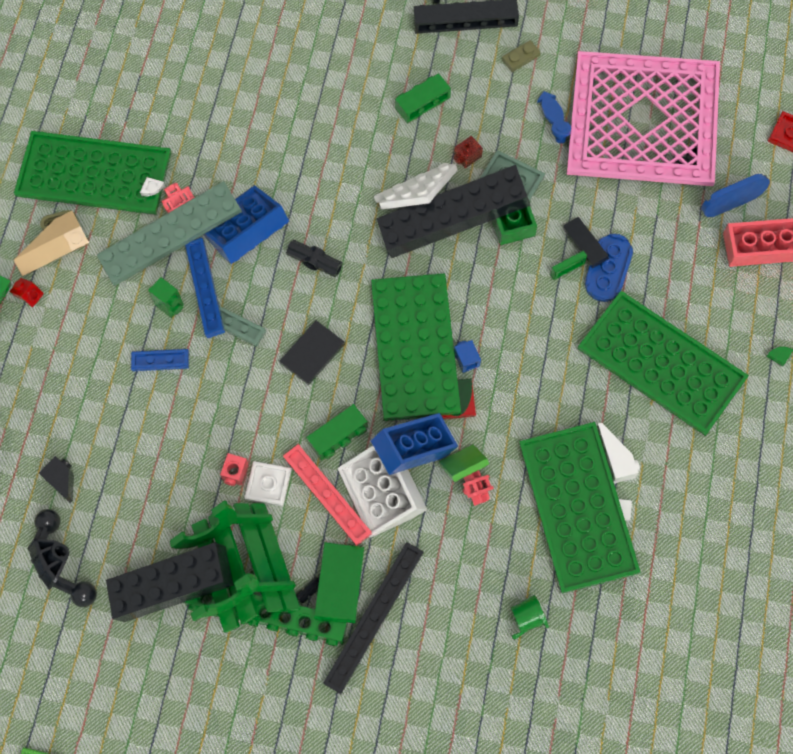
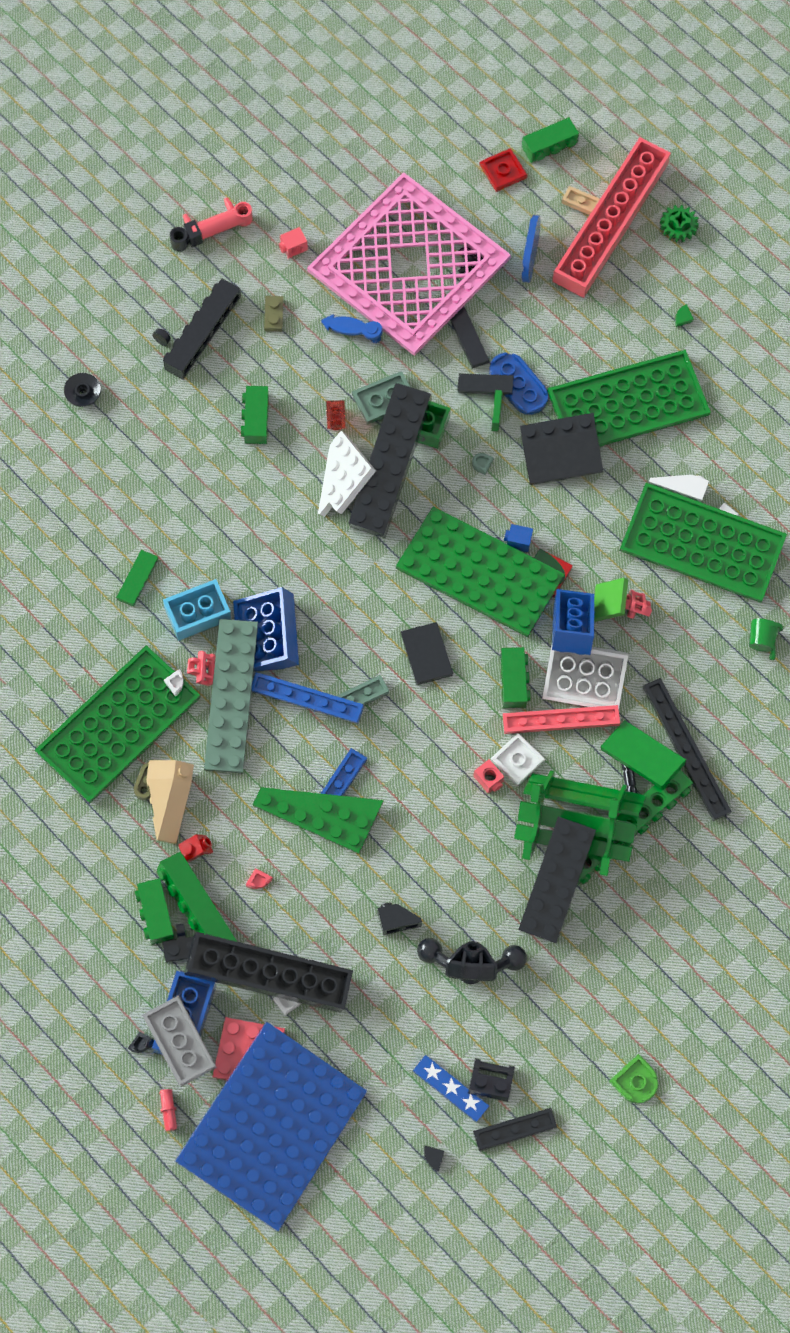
camera: 60 degrees left, 0 degrees up
green brick [148,277,184,318] -> none
black piece [286,239,343,277] -> none
none -> green tile [116,550,159,607]
none -> medium azure brick [163,579,231,641]
none -> coral tile [246,868,273,889]
none -> green wing [252,787,384,854]
none -> coral brick [279,227,308,258]
none -> black tile [450,306,489,369]
none -> sand green tile [472,453,494,475]
none -> black slope [520,413,603,485]

